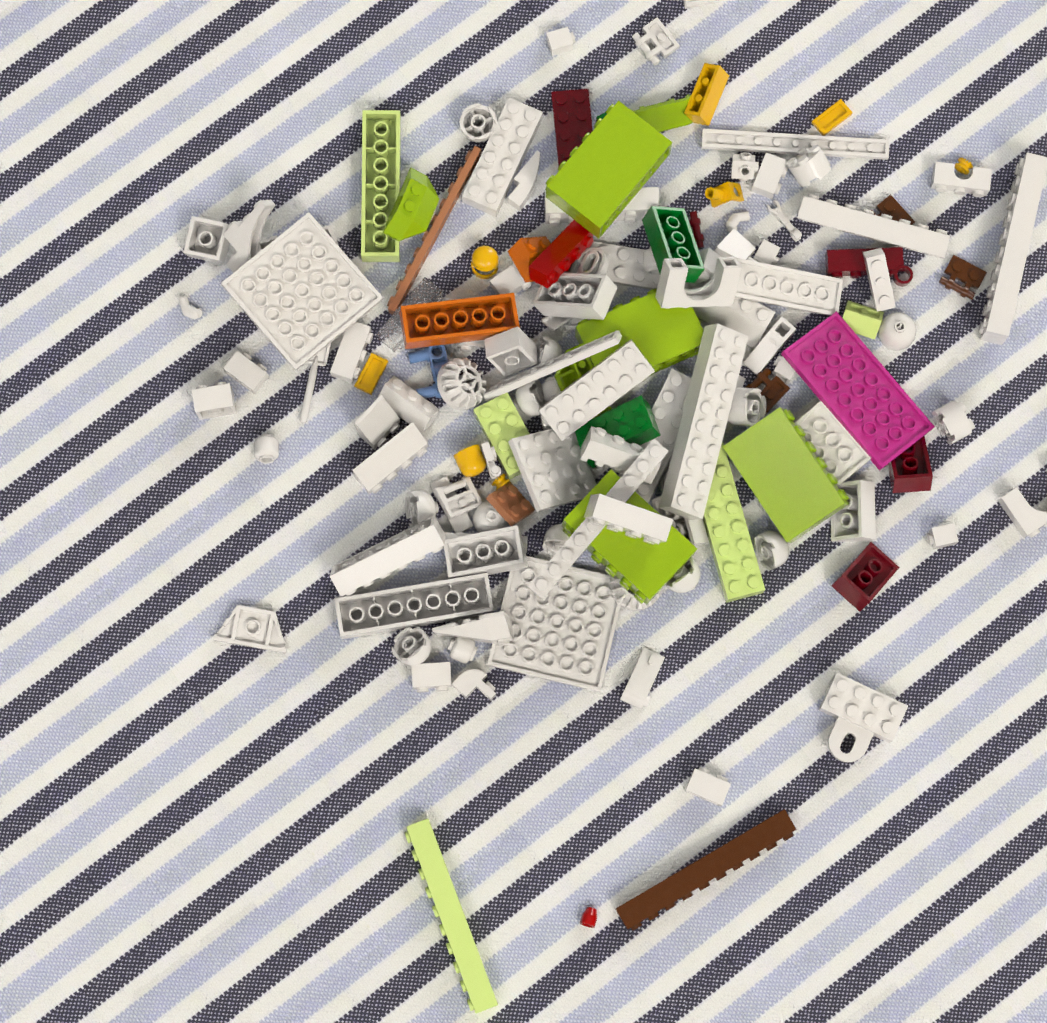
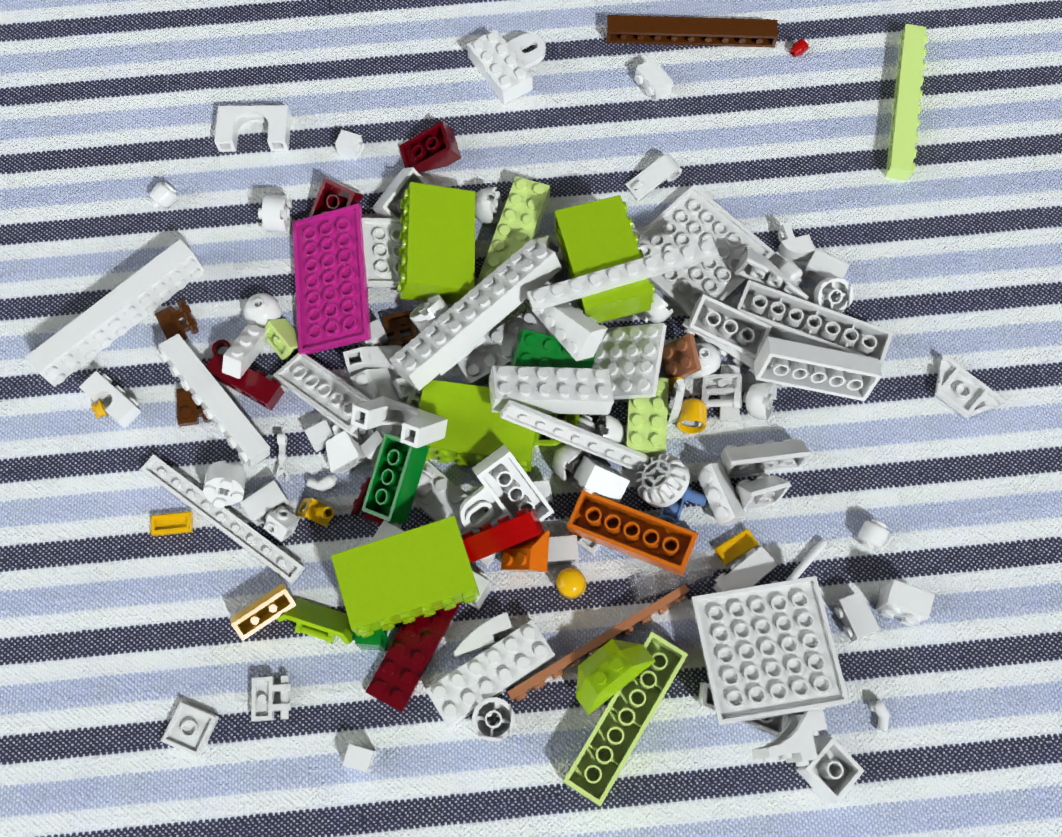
camera: 145 degrees left, 10 degrees down
white brick [584,494,673,545] -> none

